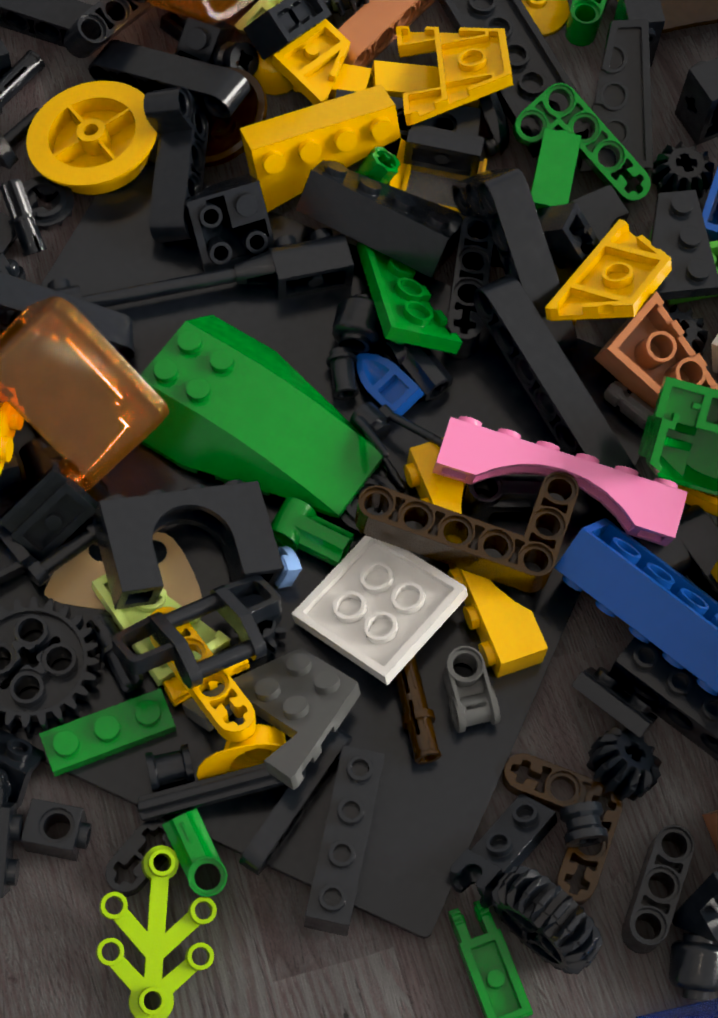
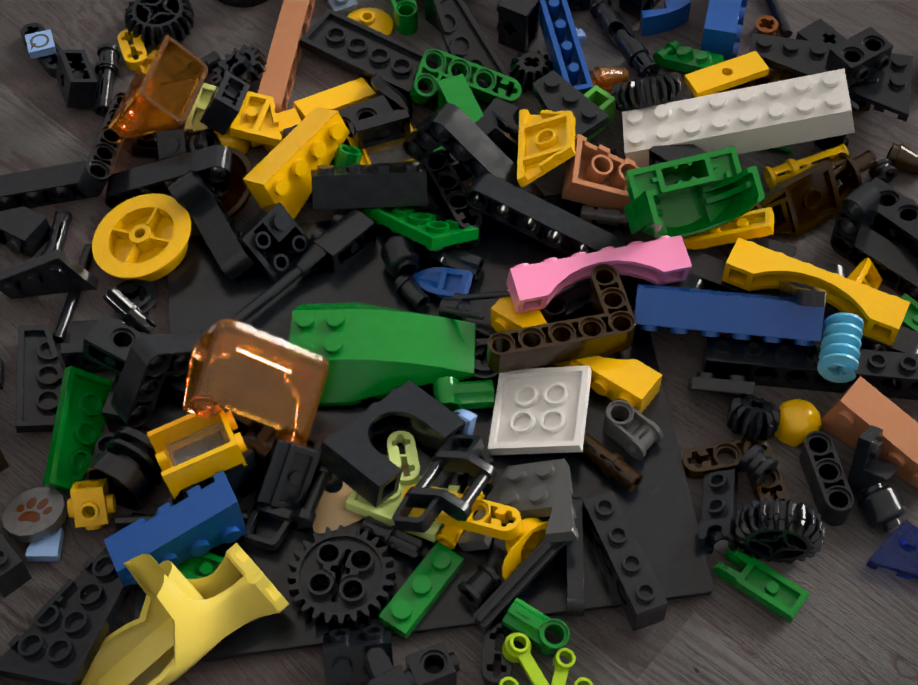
camera: 25 degrees left, 10 degrees down
yellow wing [396,26,513,126] -> none
none -> yellowish green beam [387,431,420,485]
none -> yellow hair [775,399,822,447]

